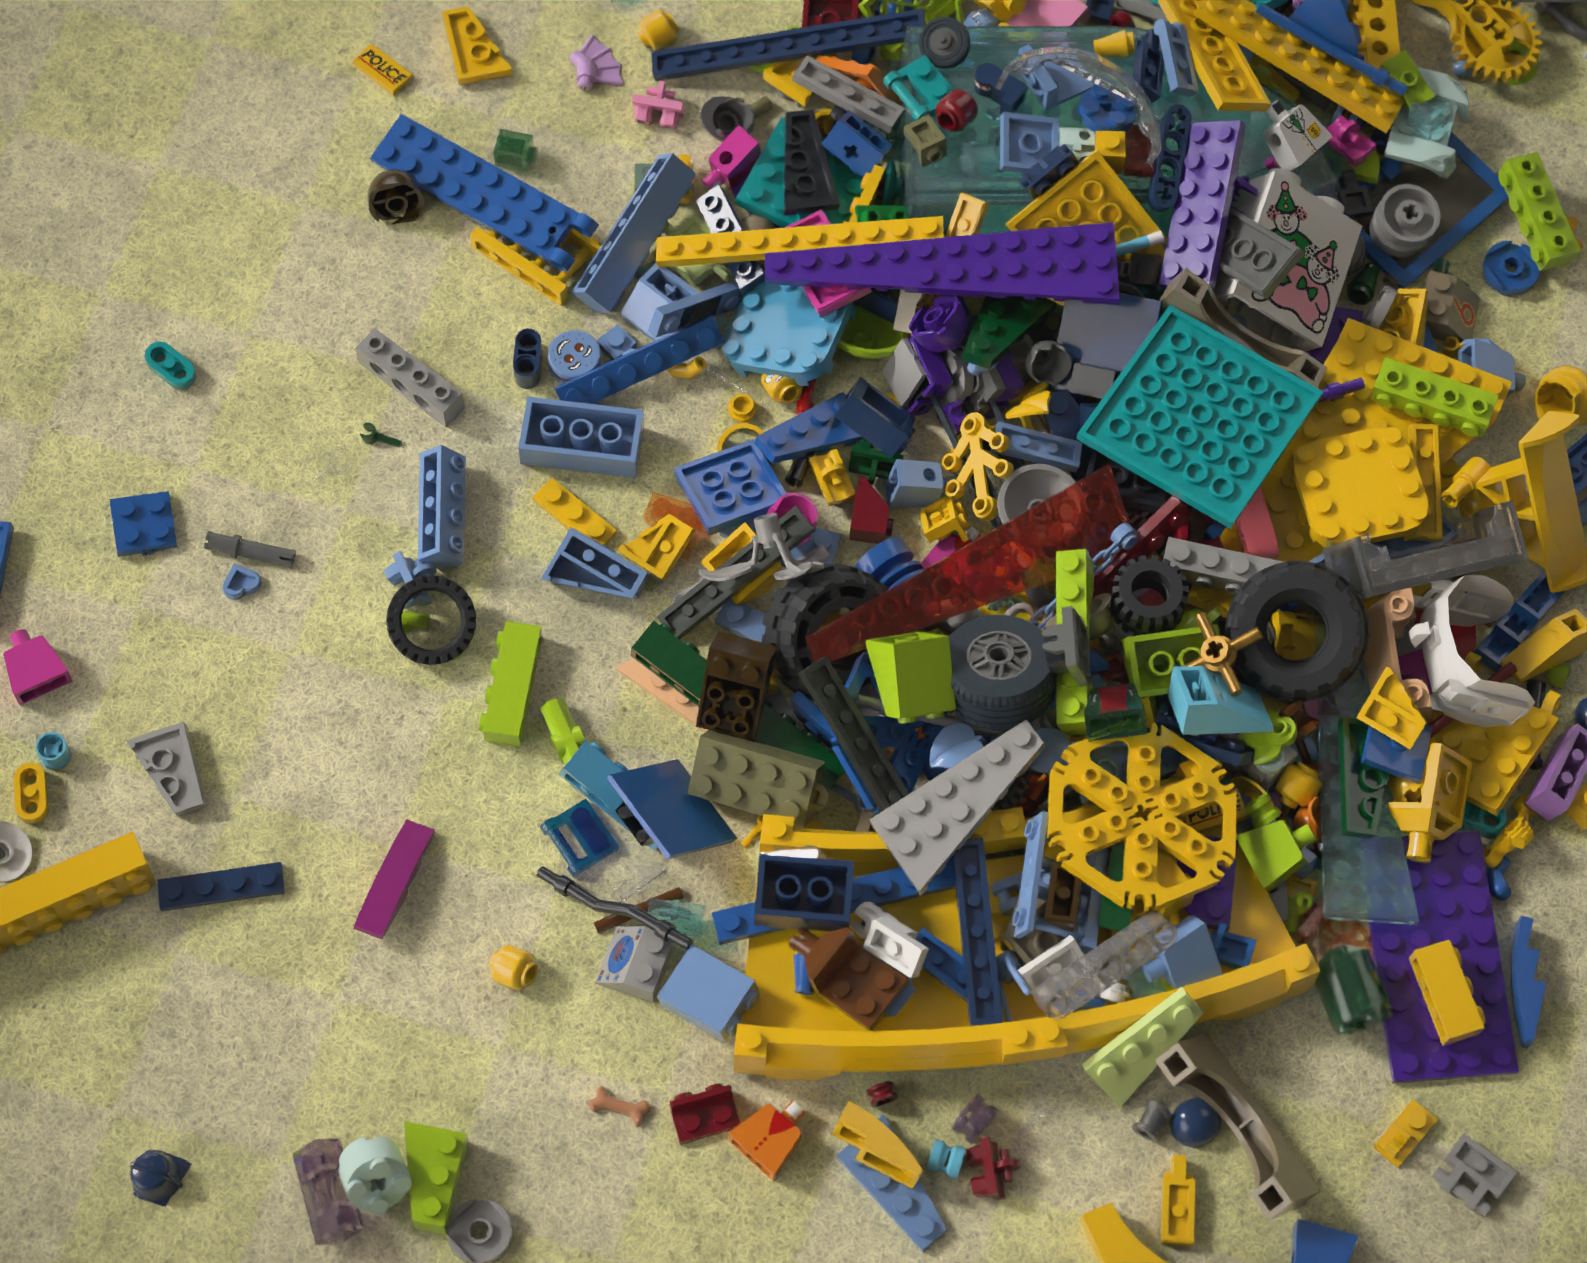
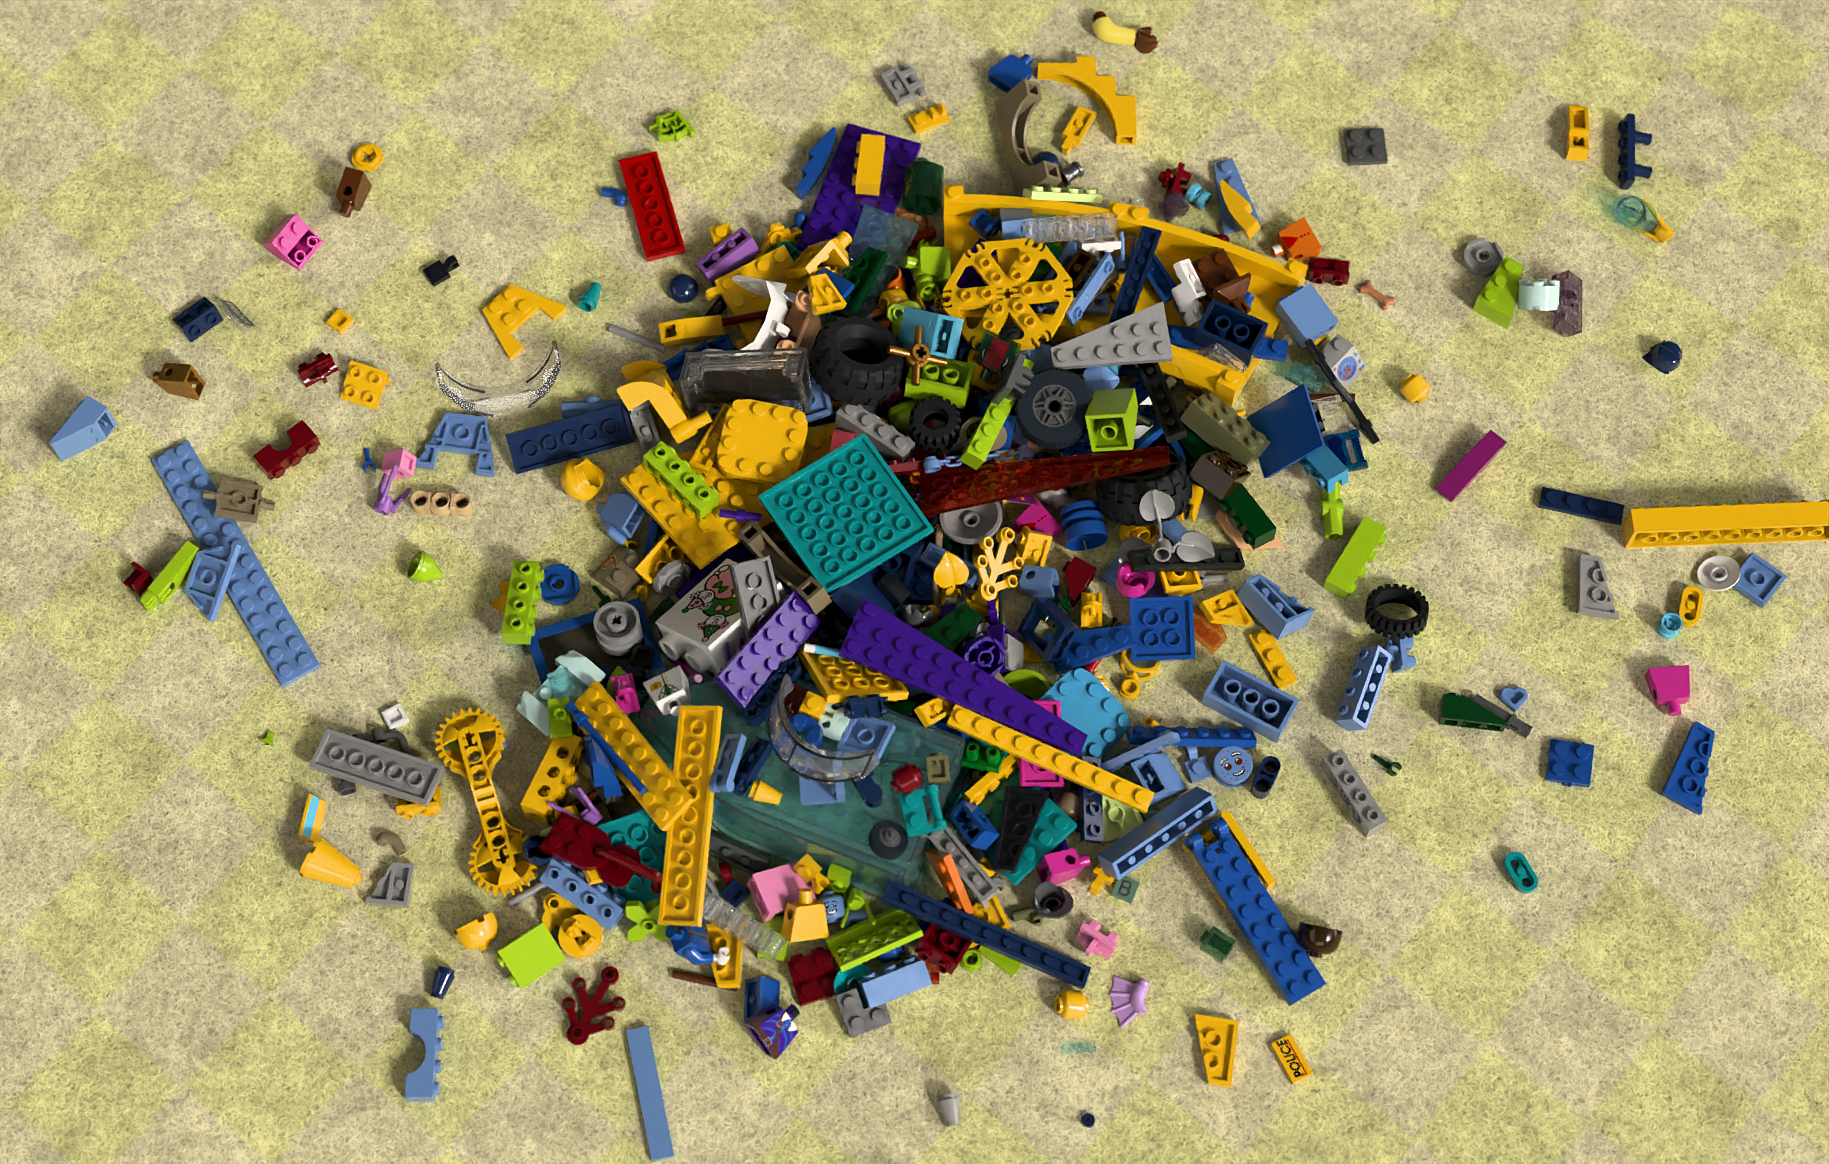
camera: 155 degrees left, 0 degrees up
none -> dark green slope [1439,693,1507,732]

